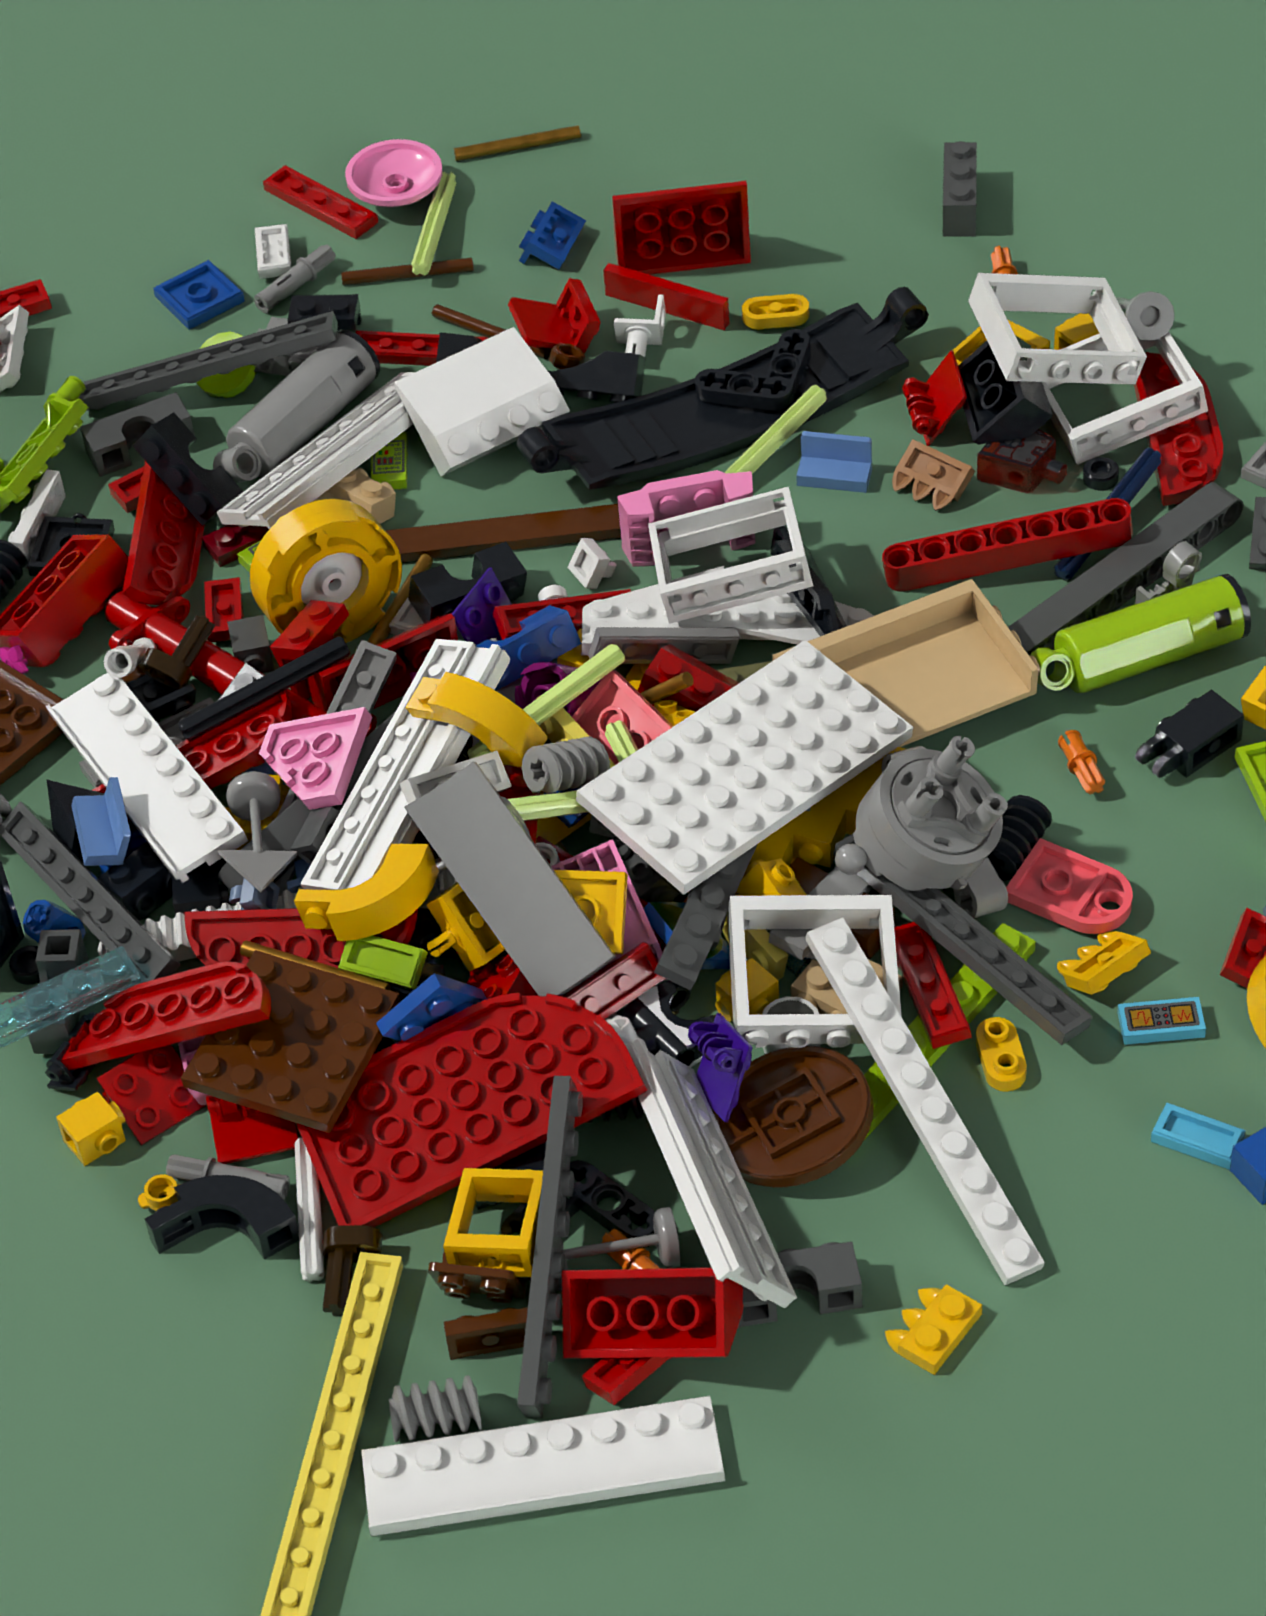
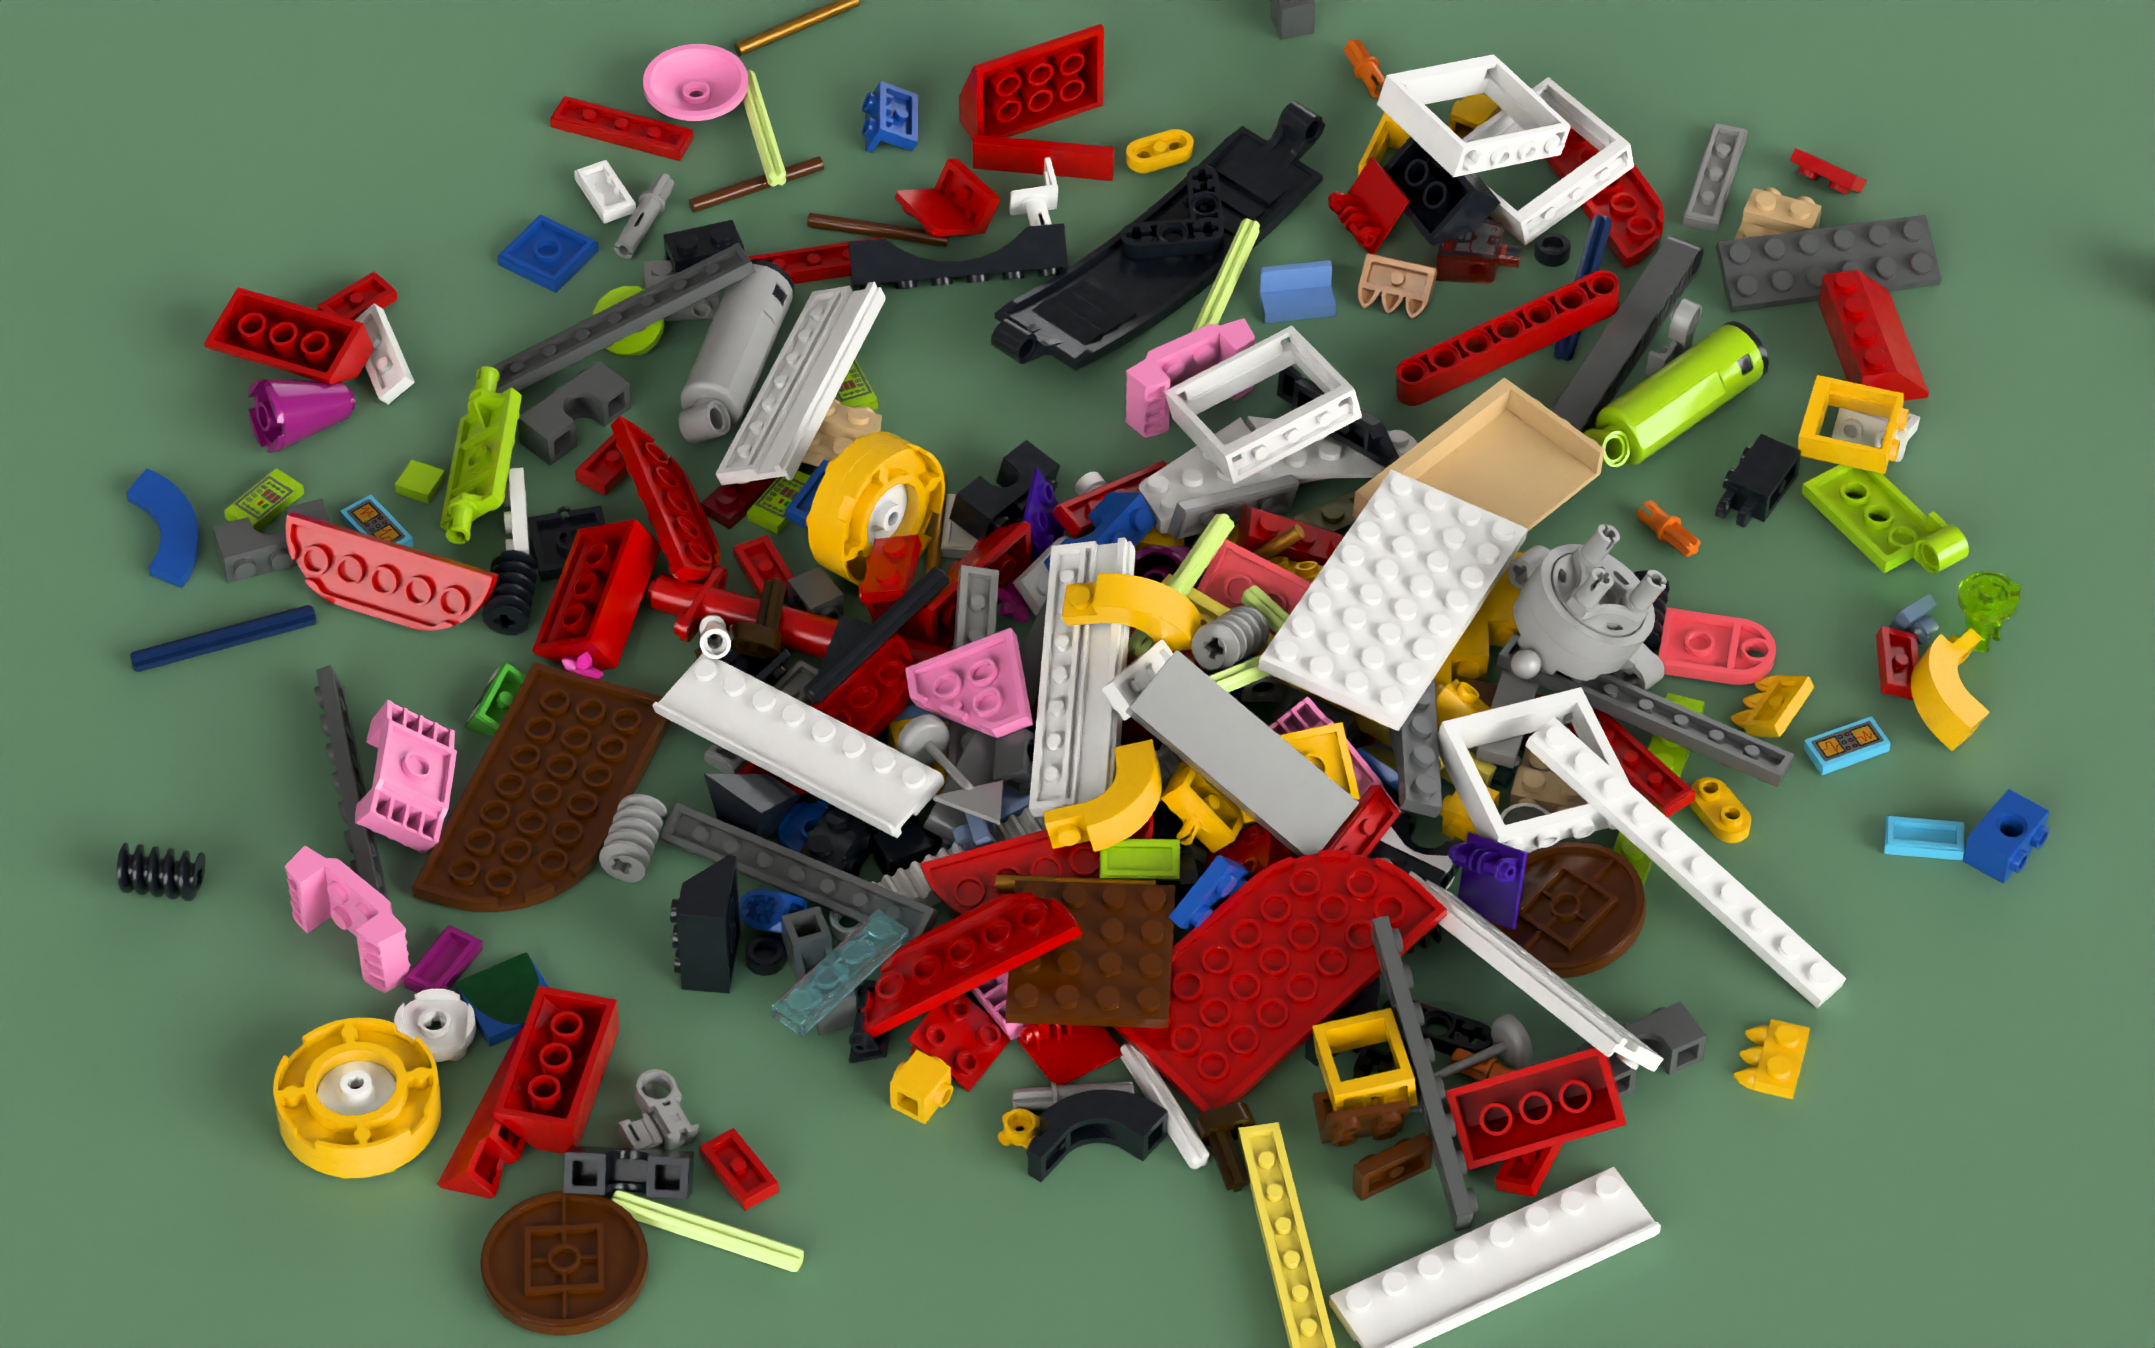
camera: 25 degrees left, 0 degrees up
medium blue panel [71,777,131,866] -> none
black arch [133,412,243,526] -> none
reddish brown tile [385,504,621,563] -> none
light grey piece [389,1376,482,1442] -> none
white slope [393,327,570,477] -> none
reddish brown tile [549,343,585,370] -> none
white tile [568,538,617,589] -> none
light grey piece [1116,291,1175,341] -> none

